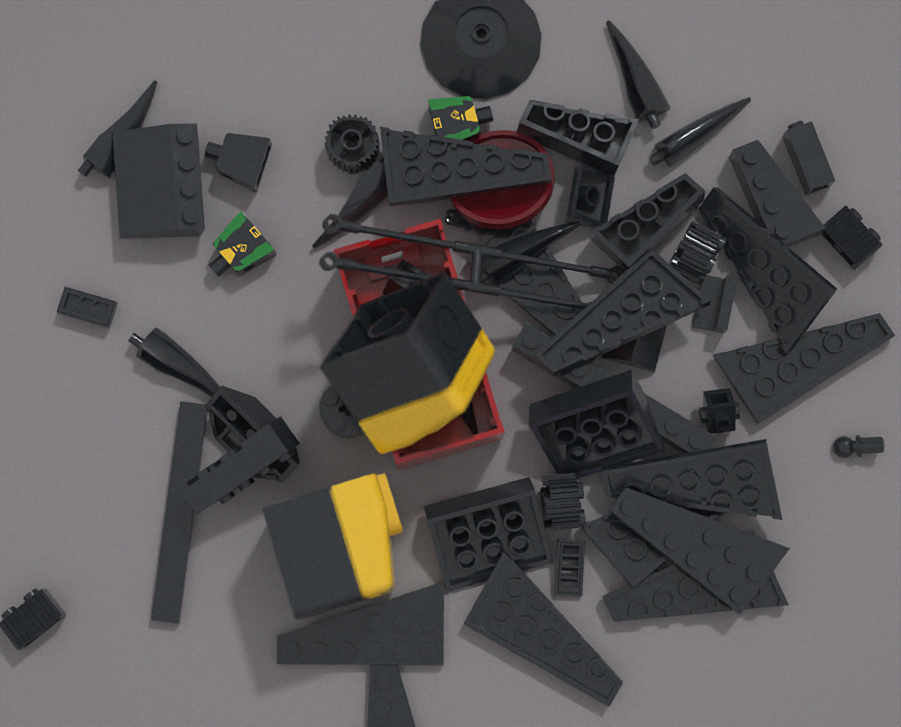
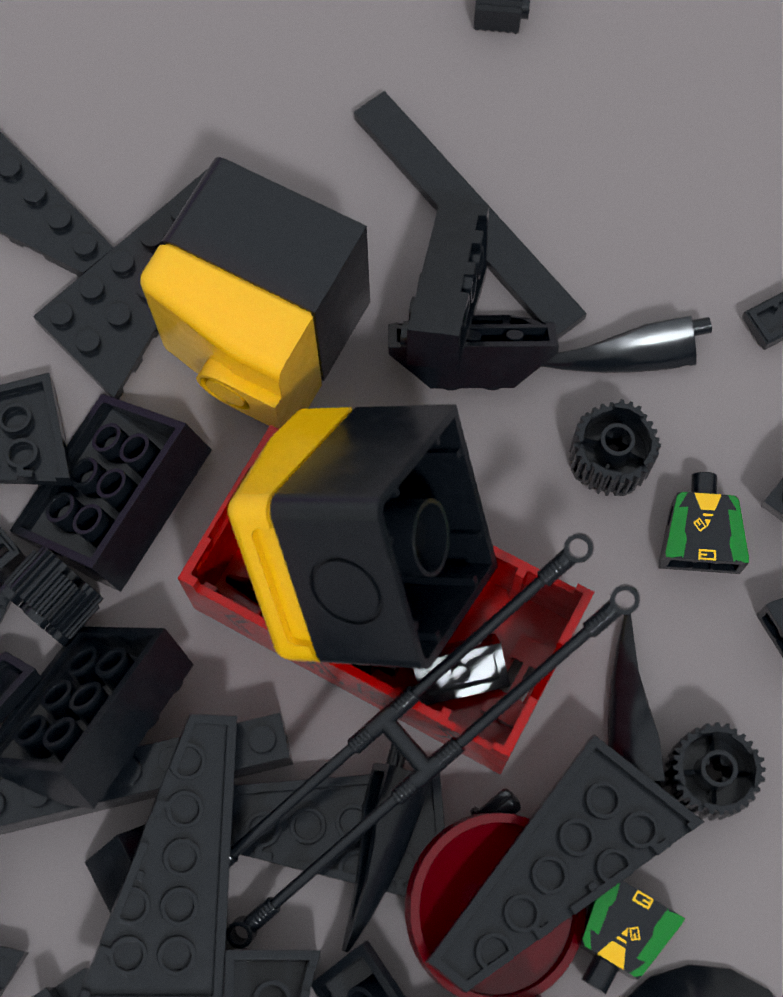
camera: 135 degrees right, 10 degrees down
none -> black brick [569,399,661,496]

